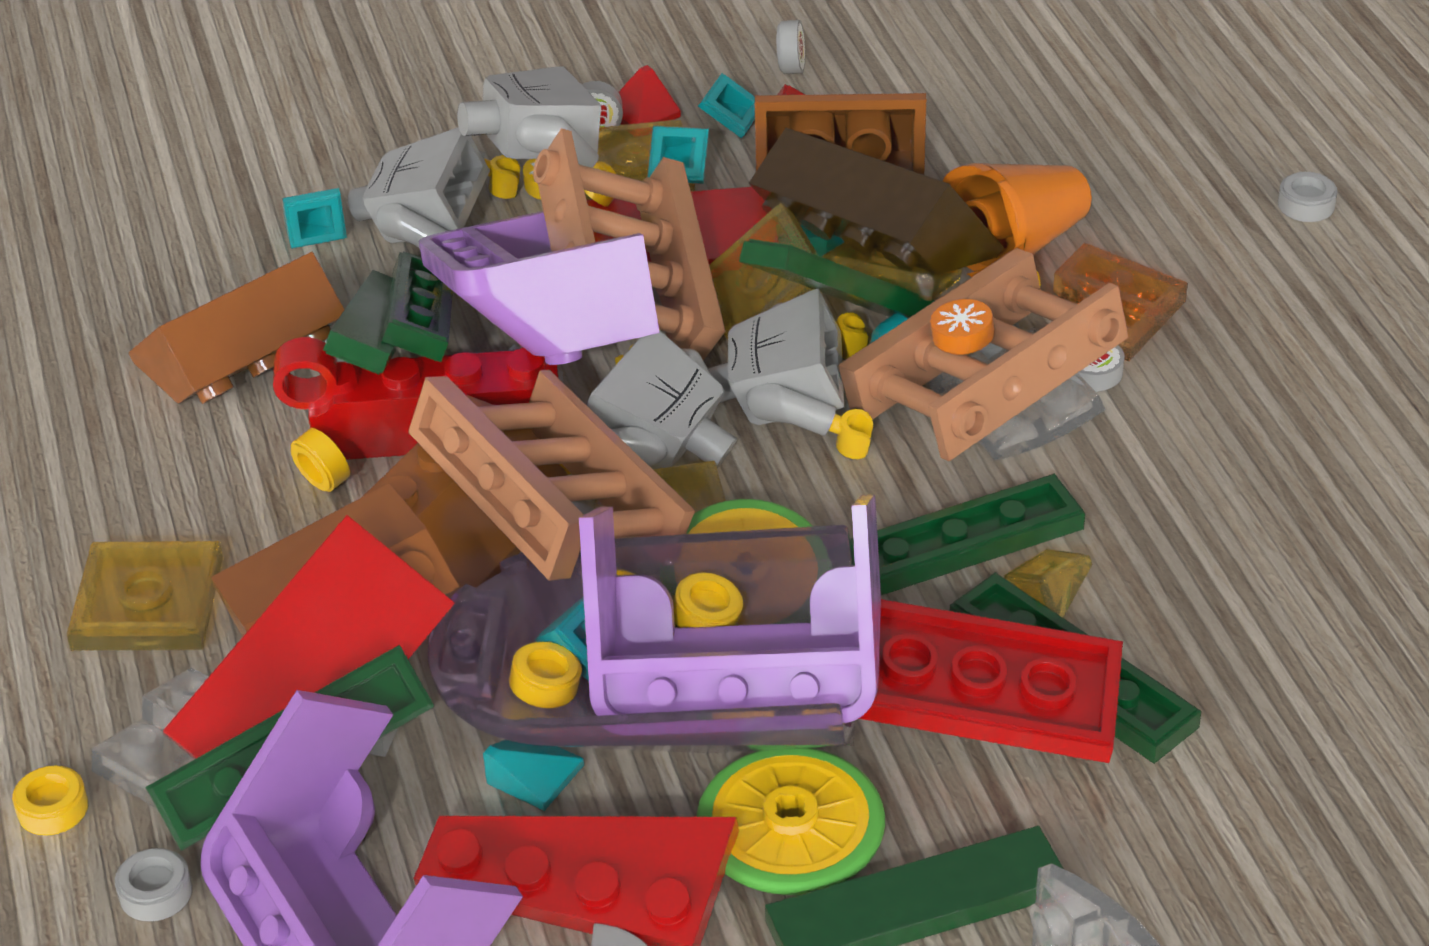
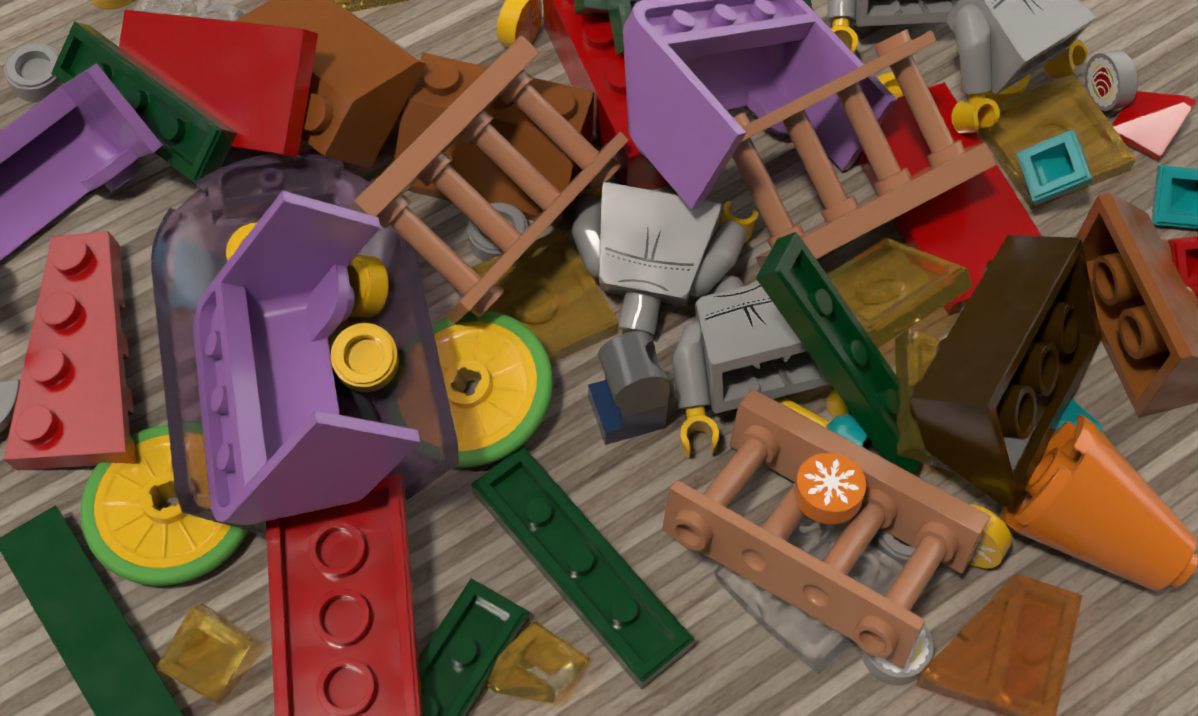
camera: 70 degrees right, 20 degrees up
none -> clear yellow slope [156,603,253,703]
none -> dark grey leg [588,331,670,445]

